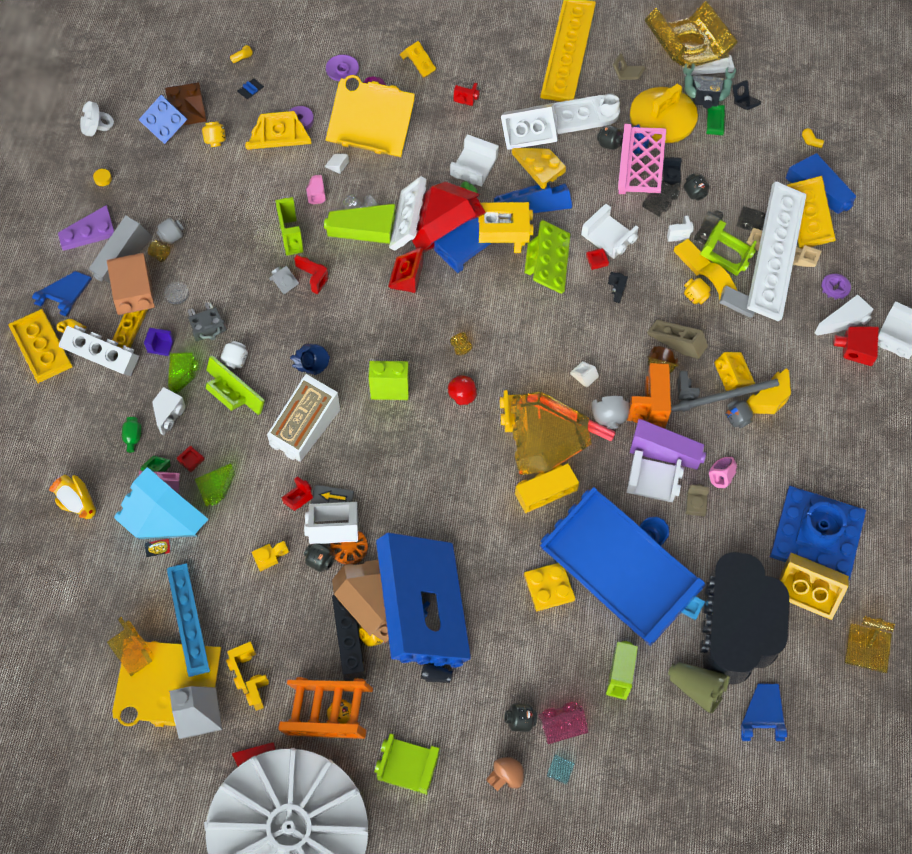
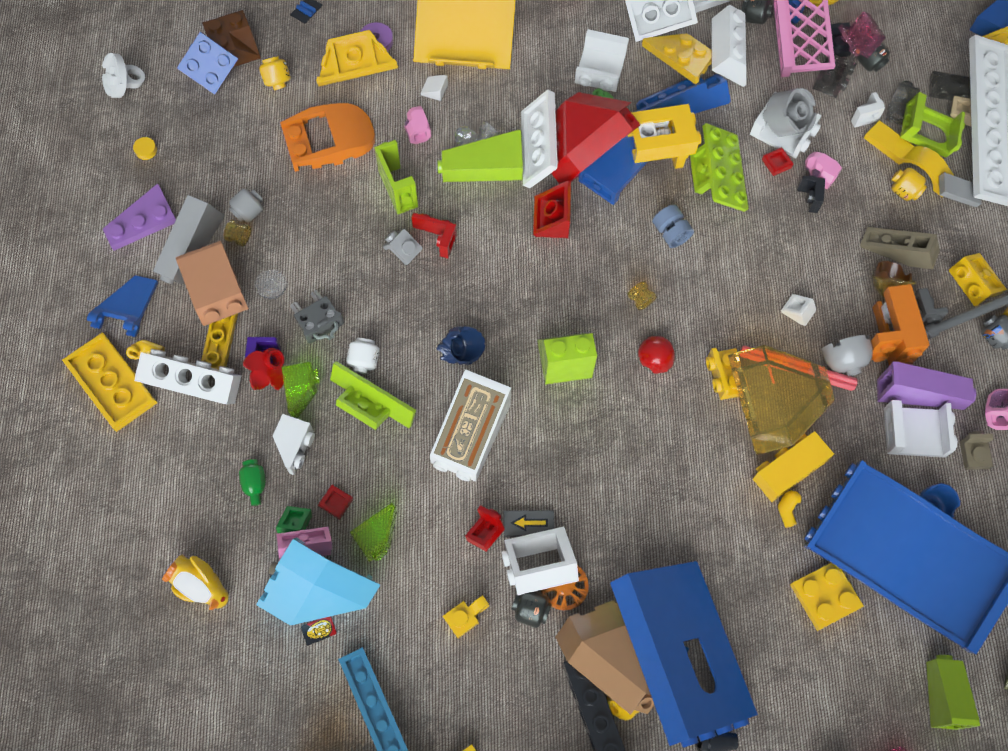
camera: 10 degrees left, 5 degrees up
none -> red plate [243,348,285,390]
none -> orange slope [280,103,375,171]
none -> sand blue wheel [652,205,694,248]
none -> white slope [712,5,746,87]
none -> light grey brick [763,88,816,137]
none -> yellow arm [778,490,802,528]
none -> bright pink rock [805,152,842,189]
none -> clear pink bracket [838,11,886,58]

